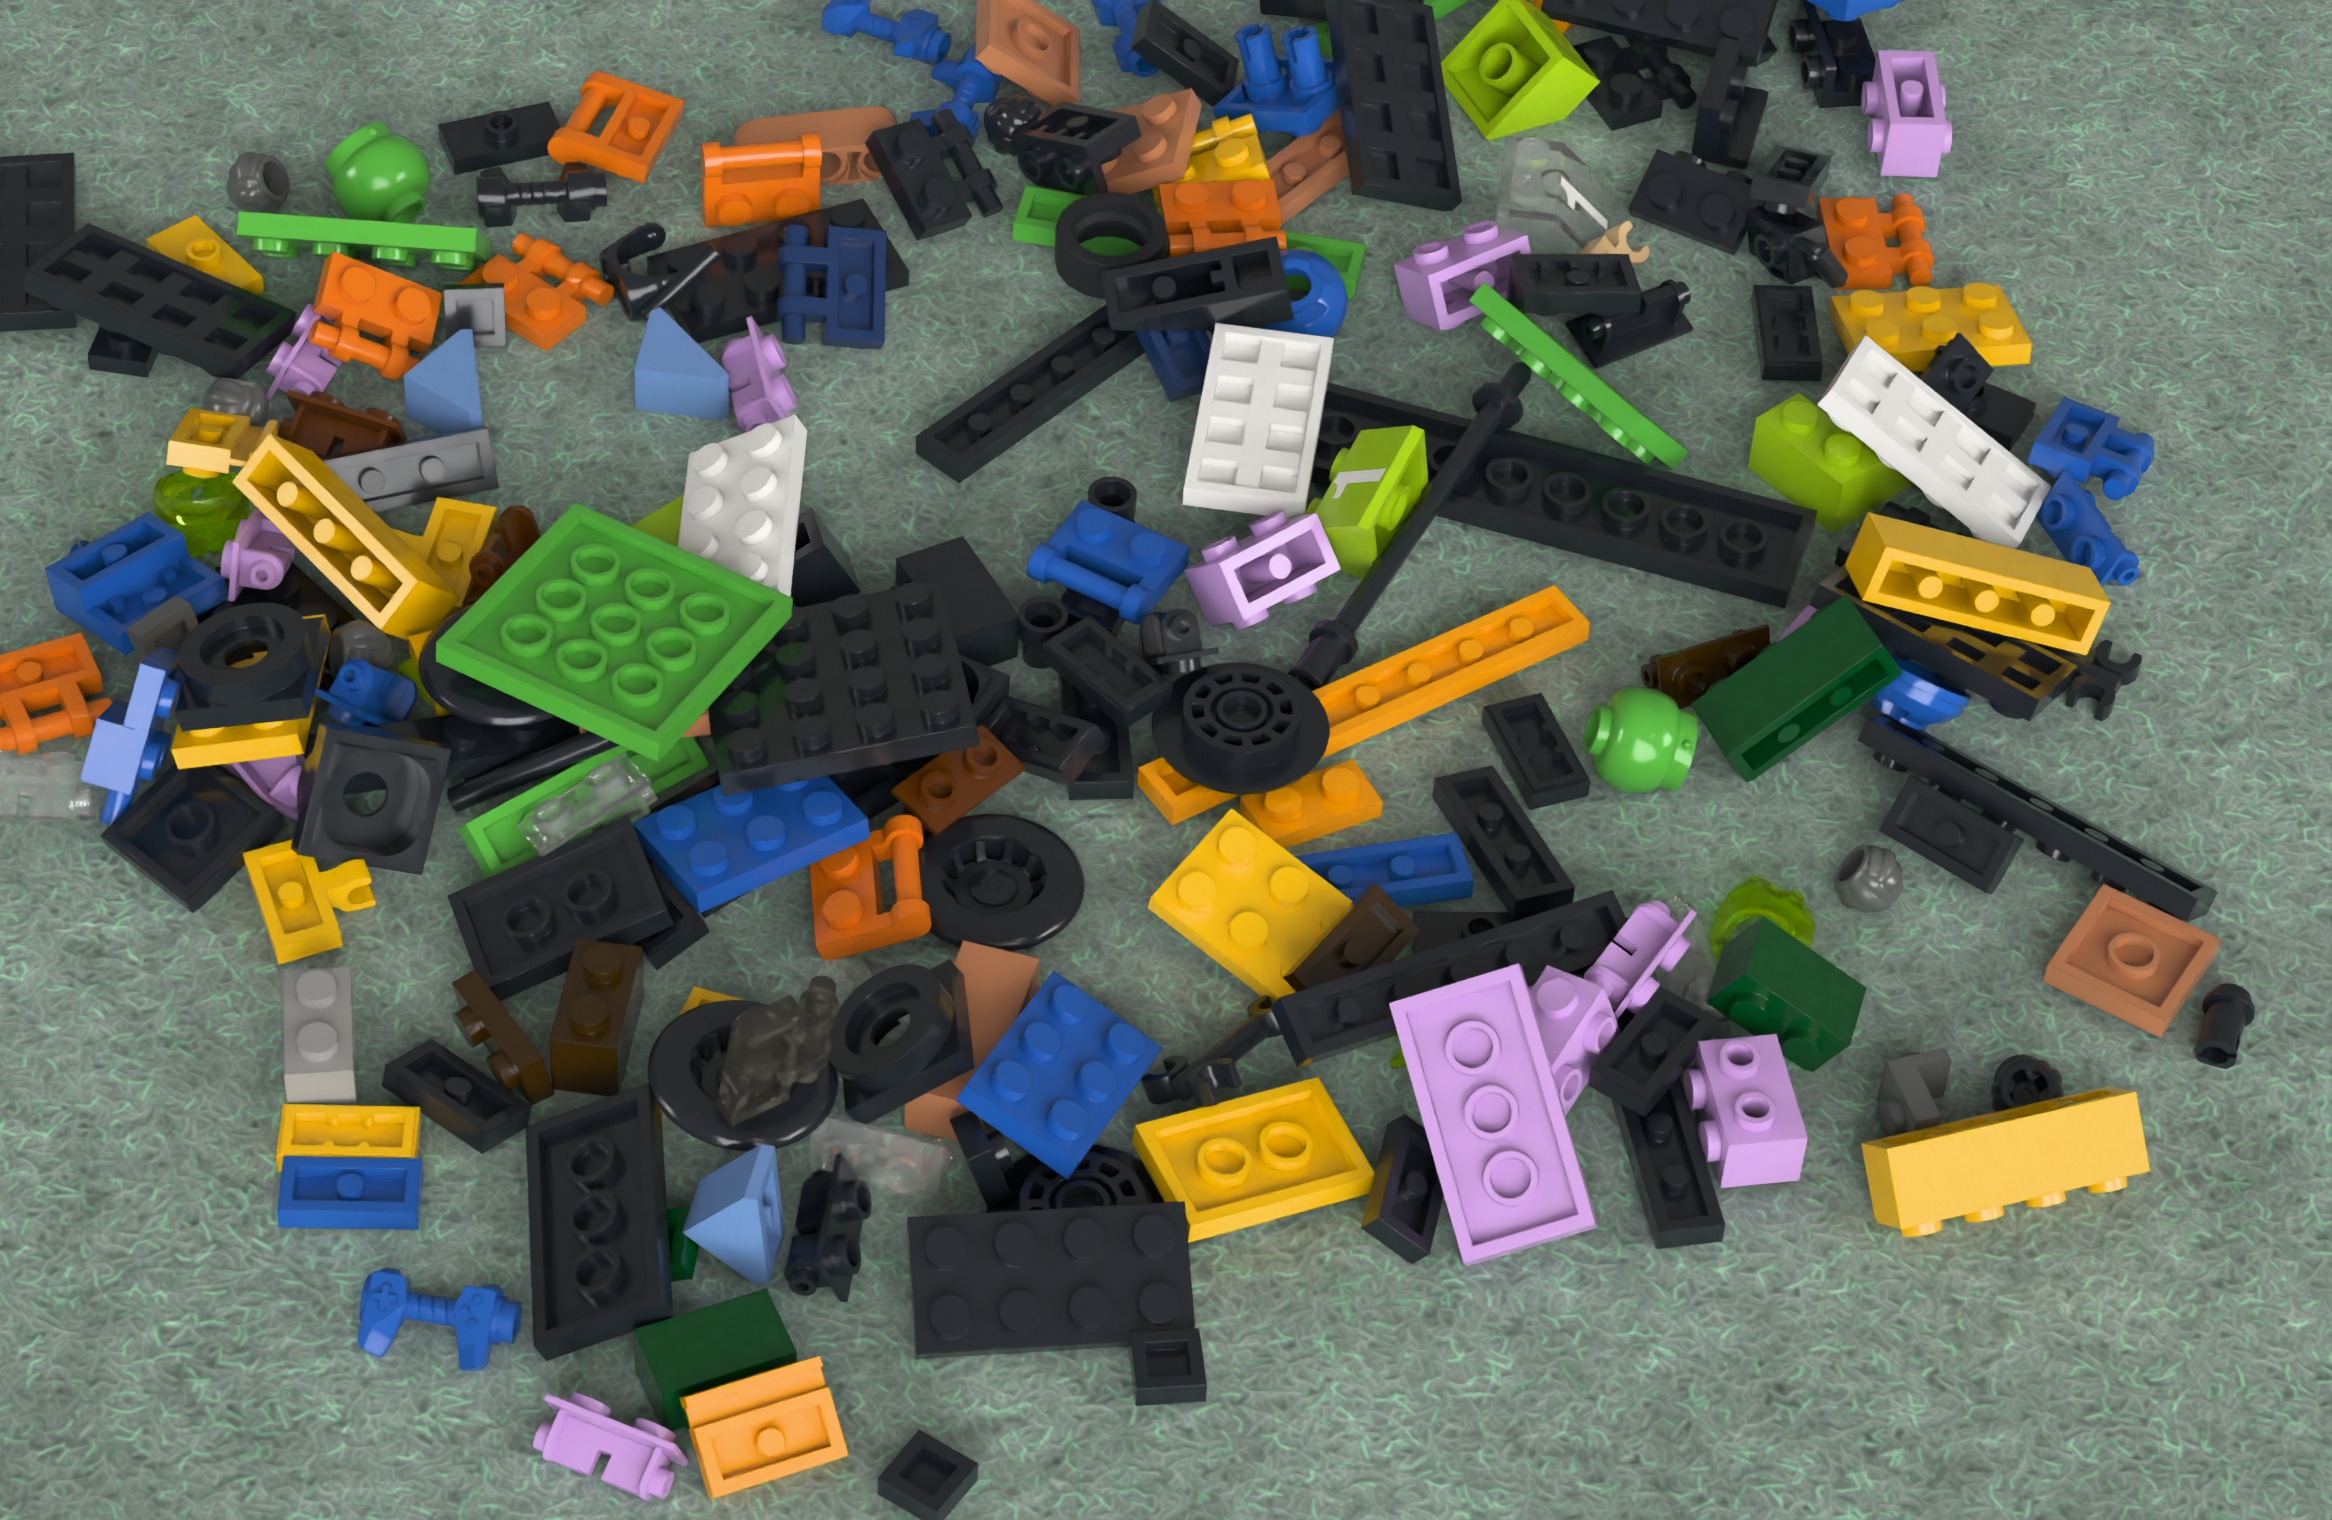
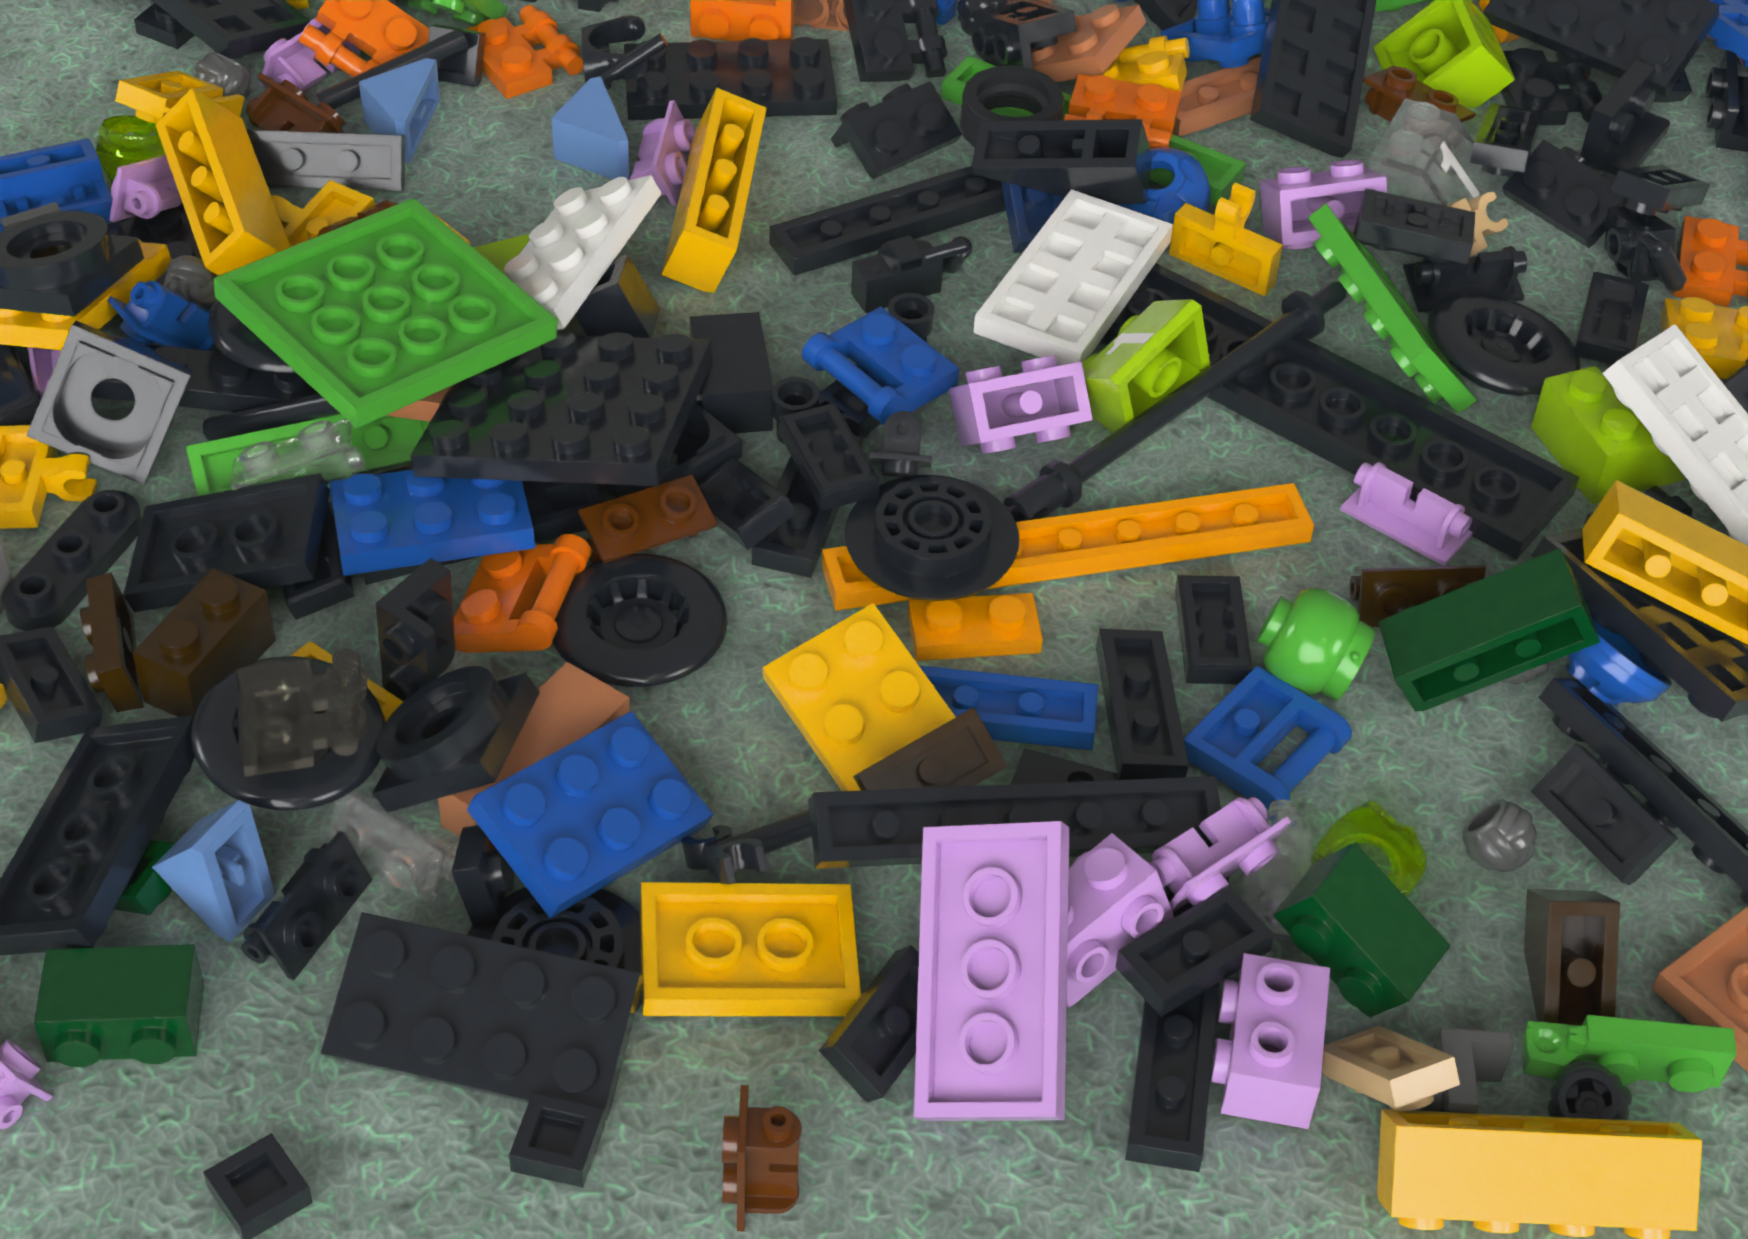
camera: 20 degrees right, 0 degrees up
light orange plate [679,1356,849,1498] -> none
dark blue plate [776,225,887,349] -> none
none -> black plate [2,490,142,631]
none -> black bar [316,28,469,109]
none -> black bracket [376,558,455,702]
none -> yellow brick [661,87,766,293]
none -> reddish brown hinge [722,1085,802,1232]
none -> black bracket [831,81,963,179]
none -> black piece [851,235,972,313]
none -> yellow plate [1169,182,1283,296]
none -> blue plate [1184,665,1352,819]
none -> tan plate [1322,1025,1460,1111]
none -> lavender hinge [1340,462,1473,566]
none -> reddish brown hinge [1363,66,1476,151]
none -> black wheel [1428,293,1581,396]
none -> black plate [1470,103,1542,176]
none -> bright green hinge [1522,1015,1737,1092]
none -> dark brown slope [1524,889,1620,1026]

